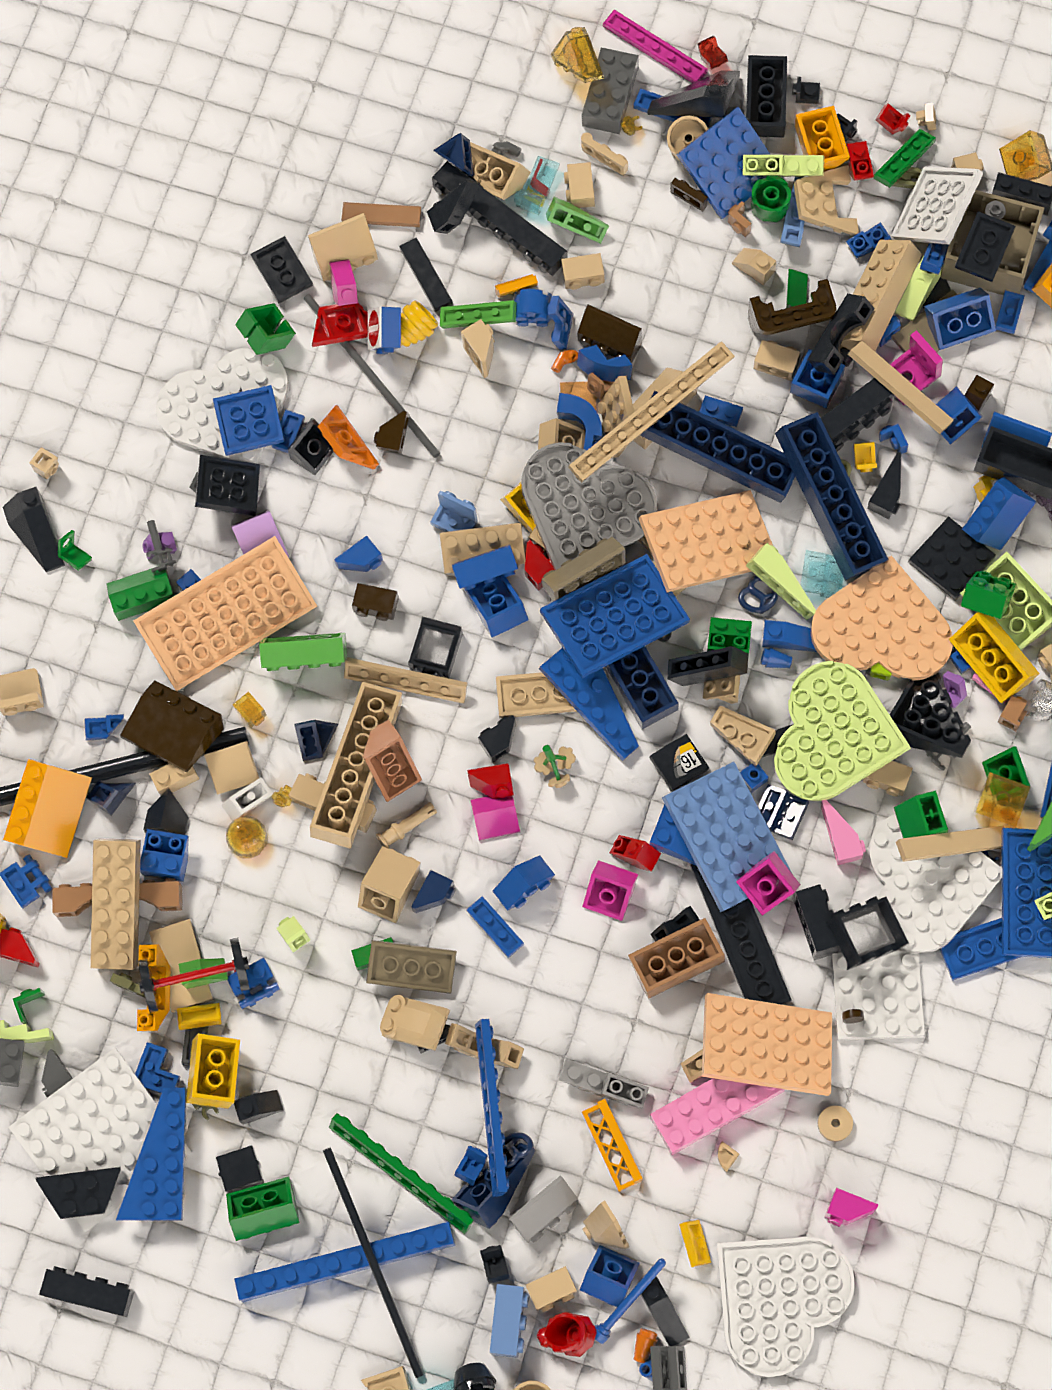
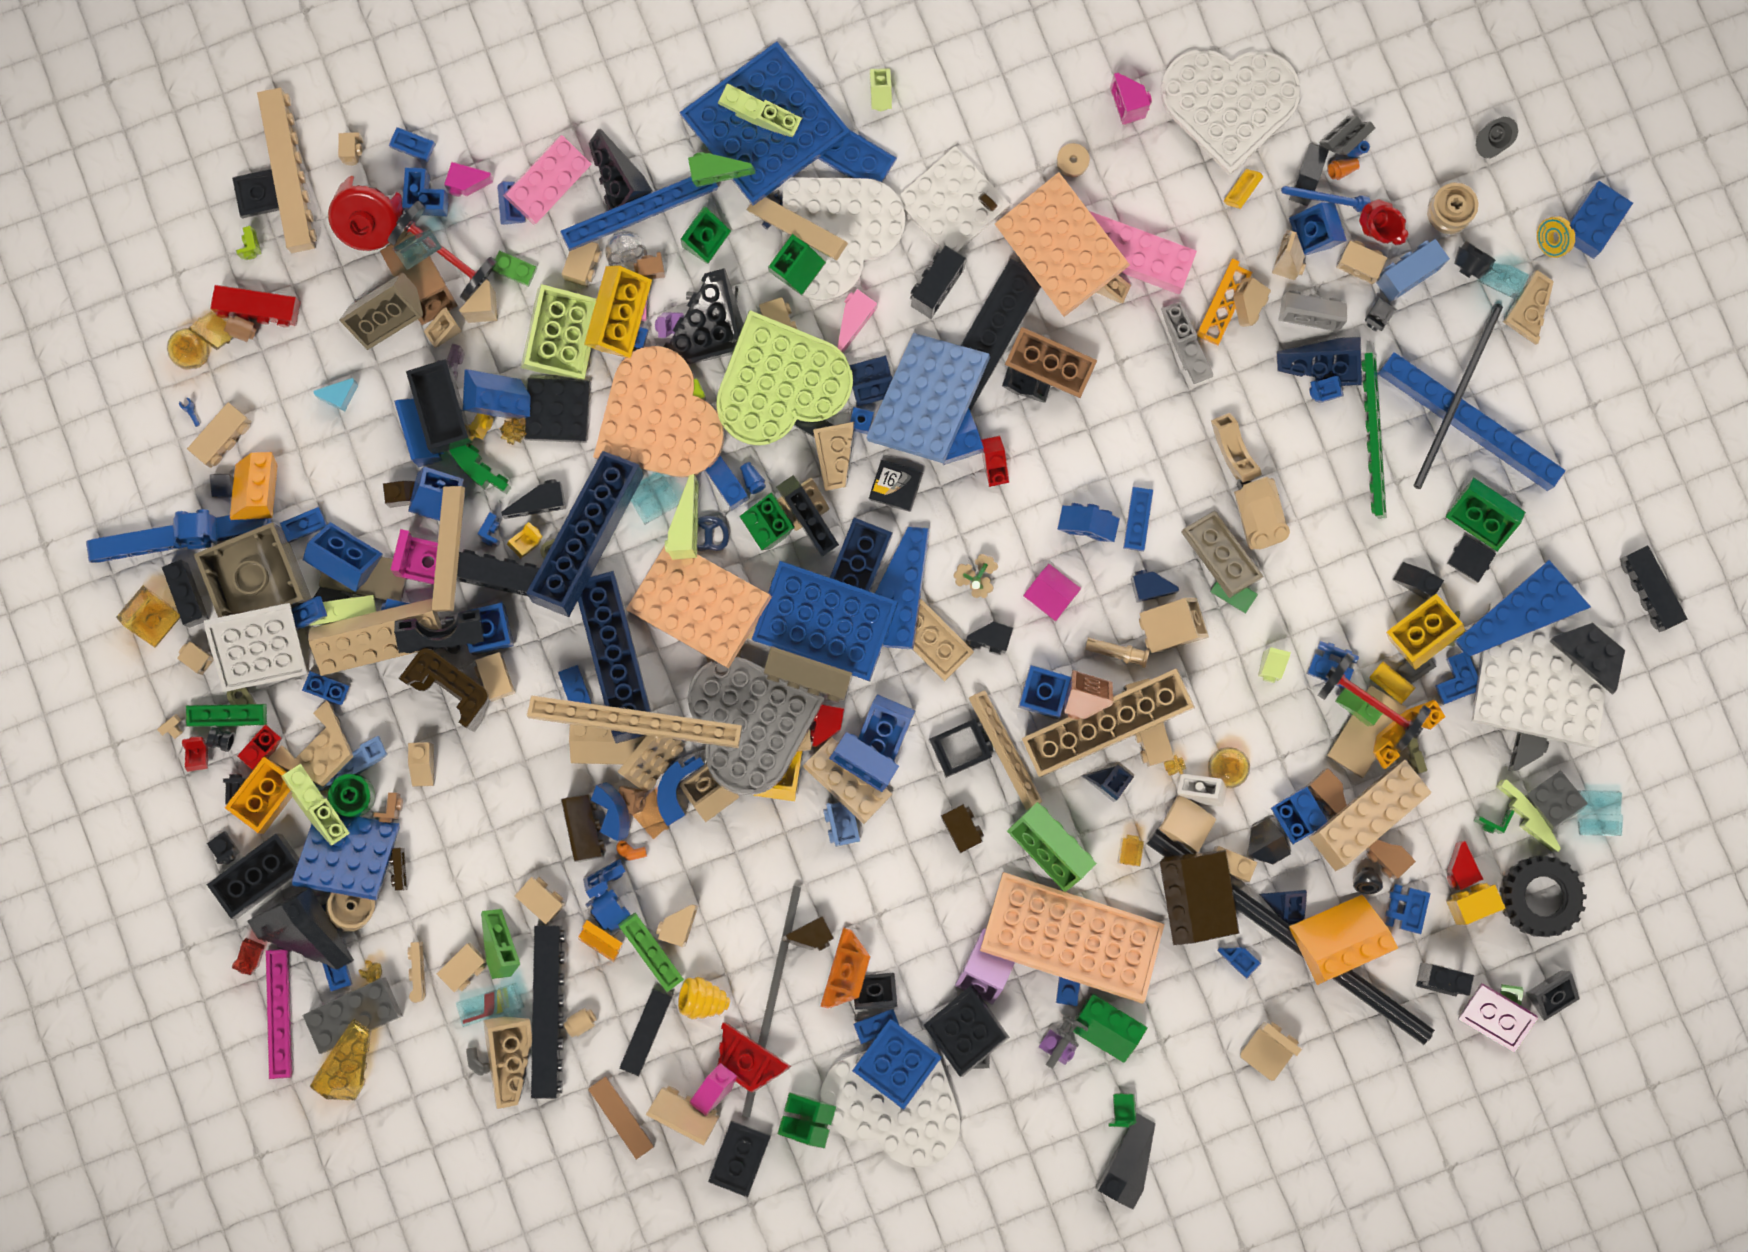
camera: 140 degrees left, 10 degrees up
tan brick [29,447,59,479] -> none
blue slope [334,536,383,572] -> none
blue piece [368,307,401,354] -> none
black slope [427,180,480,234] -> none
dark blue slope [433,133,474,177] -> none
red slope [467,763,514,799] -> none
blue plate [475,1019,509,1197] -> none
dark blue piece [503,1132,534,1169] -> none
dark pink slope [582,860,638,921] -> none
tan tile [718,1141,740,1172] -> none
dark pink slope [736,851,801,916] -> none
green slope [786,269,808,308] -> none
window [826,896,909,970] -> none
black plate [955,211,1016,282] -> none
green slope [961,571,1017,619] -> none
clear yellow slope [973,772,1031,827] -> none
flat silver plate [985,201,1006,219] -> none
none -> black wheel [206,727,234,752]
none -> green slope [449,444,511,495]
none -> clear yellow gear [500,418,526,445]
none -> tan brick [564,1008,597,1038]
none -> yellowish green slope [870,69,892,111]
none -> blue brick [1018,665,1071,719]
none -> tan slope [1233,277,1271,327]
none -> black brick [1353,867,1383,894]

